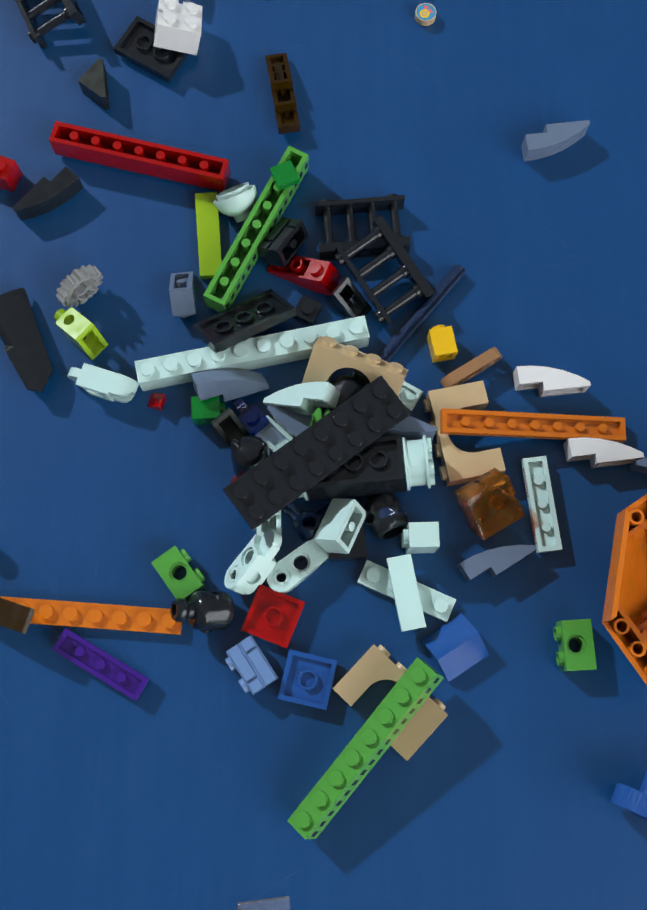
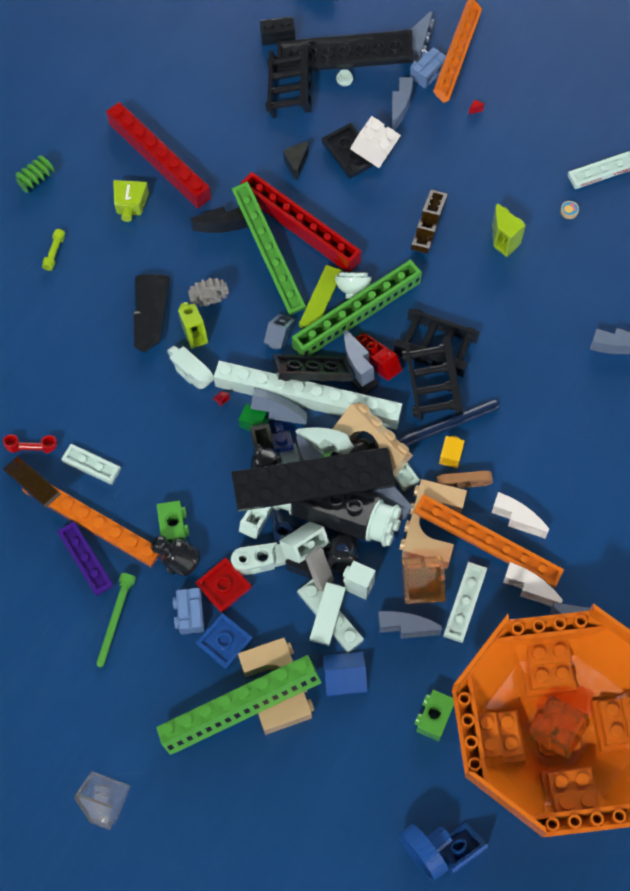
camera: 30 degrees right, 10 degrees down
light aqua piece [224,530,282,595] -> none
black brick [257,217,309,268] -> none
green tile [270,160,300,191] -> none
black slope [330,276,372,319] -> none
none -> light aqua tile [61,444,121,485]
none -> bright green piece [96,573,136,668]
none -> bright green plate [231,181,306,316]
none -> light grey tile [305,546,334,591]
none -> sand blue slope [344,330,374,386]
none -> lime slope [492,204,526,257]

